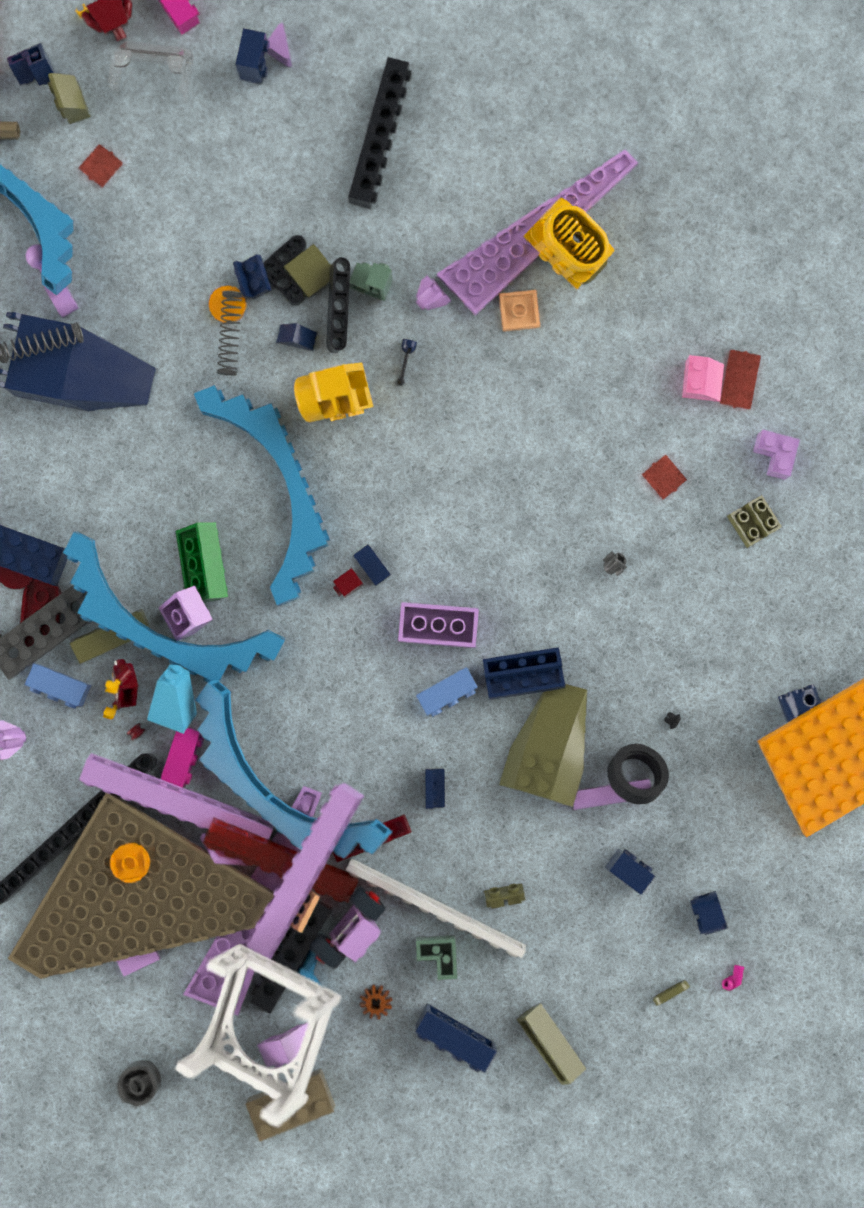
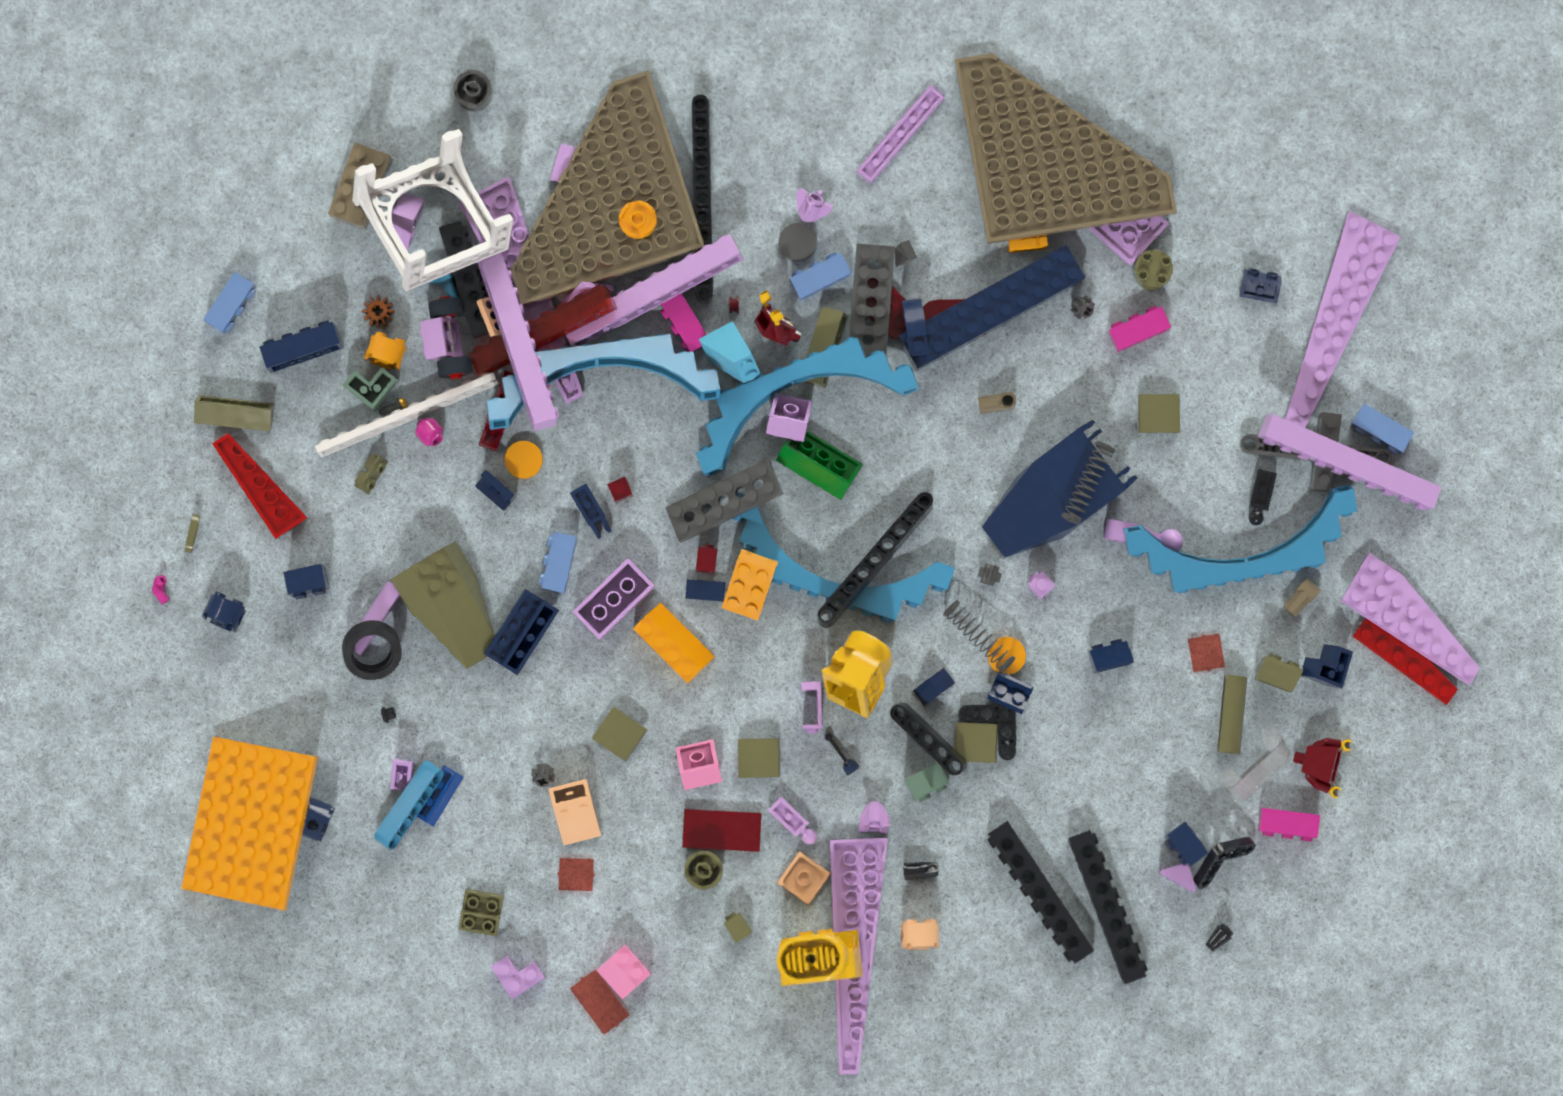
camera: 130 degrees right, 0 degrees up
none -> medium blue brick [203,272,256,334]
none -> red wing [212,433,308,540]
none -> light orange brick [363,332,407,371]
none -> dark azure beam [374,761,444,850]
none -> dark grey piece [378,398,407,415]
none -> lavender slope [390,759,415,791]
none -> dark pink head [415,418,444,446]
none -> blue slope [417,765,464,826]
none -> light orange tile [505,441,543,479]
none -> light nougat slope [549,779,601,845]
none -> dark blue hinge [570,484,612,539]
none -> olive slope [592,706,647,762]
none -> dark red brick [607,477,633,504]
none -> light orange slope [633,603,715,684]
none -> dark grey plate [665,458,784,543]
none -> bright pink slope [676,740,722,790]
none -> dark red tile [682,809,762,852]
none -> olive brick [684,851,723,889]
none -> light orange piece [722,549,778,621]
none -> olive brick [723,912,752,943]
none -> olive slope [738,738,780,778]
none -> lavender plate [768,797,817,845]
none -> dark grey tile [779,223,817,262]
none -> lavender panel [801,682,822,734]
none -> black beam [817,492,933,628]
none -> light nougat brick [900,919,940,950]
none -> dark blue arch [901,298,929,357]
none -> black hinge [903,862,939,880]
none -> dark tan piece [978,392,1016,414]
none -> dark grey gear [978,563,1002,586]
none -> lavender brick [1027,572,1055,600]
none -> black brick [1067,830,1148,984]
none -> dark blue slope [1088,639,1134,674]
none -> black beam [1193,837,1256,889]
none -> olive brick [1217,674,1247,755]

